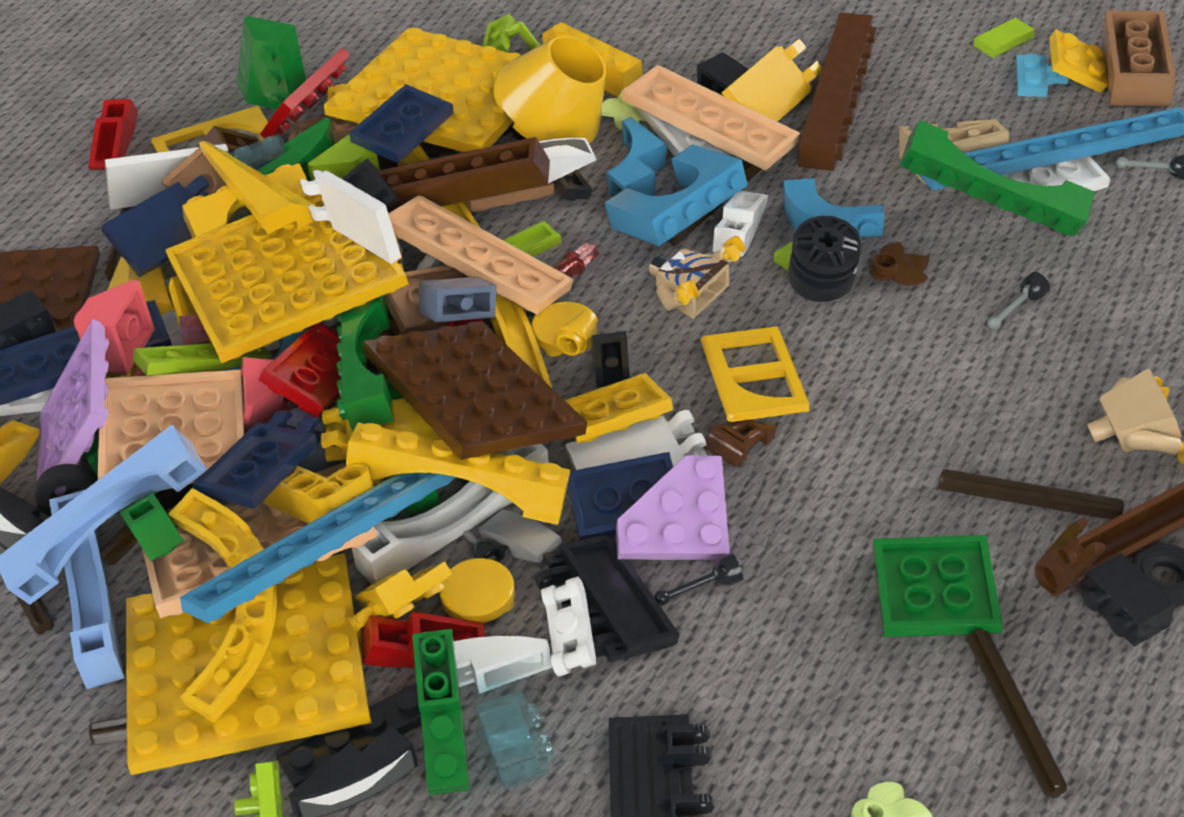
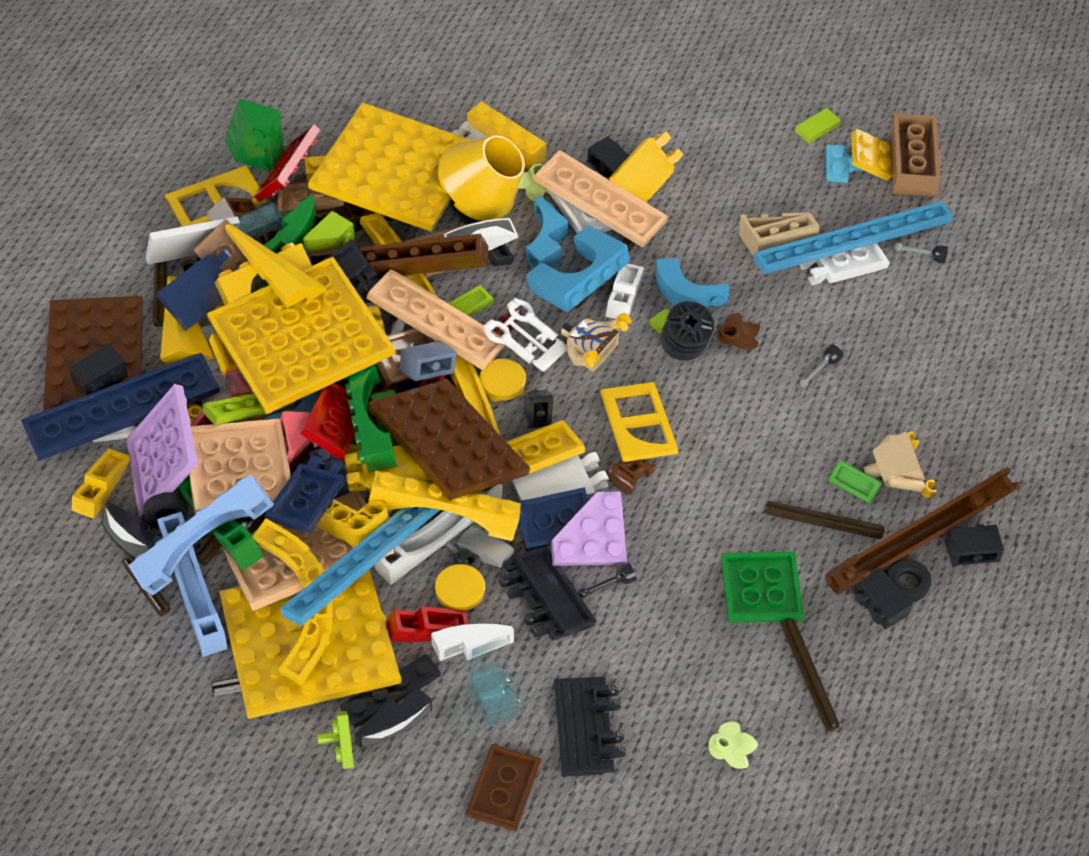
camera: 10 degrees left, 10 degrees up
coral slope [73,280,155,375] -> none
red slope [88,99,138,170] -> none
white tile [300,170,401,264] -> none
yellow plate [348,561,453,631] -> none
dark blue plate [349,84,454,163] -> none
green slope [412,629,470,796] -> none
lime plate [482,13,540,52] -> none
white plate [541,577,596,677] -> none
yellow cone [556,310,598,356] -> none
reddish brown brick [799,13,877,171] -> none
green arch [899,120,1095,236] -> none
none -> white piece [483,298,567,372]
none -> bright green tile [828,460,882,504]

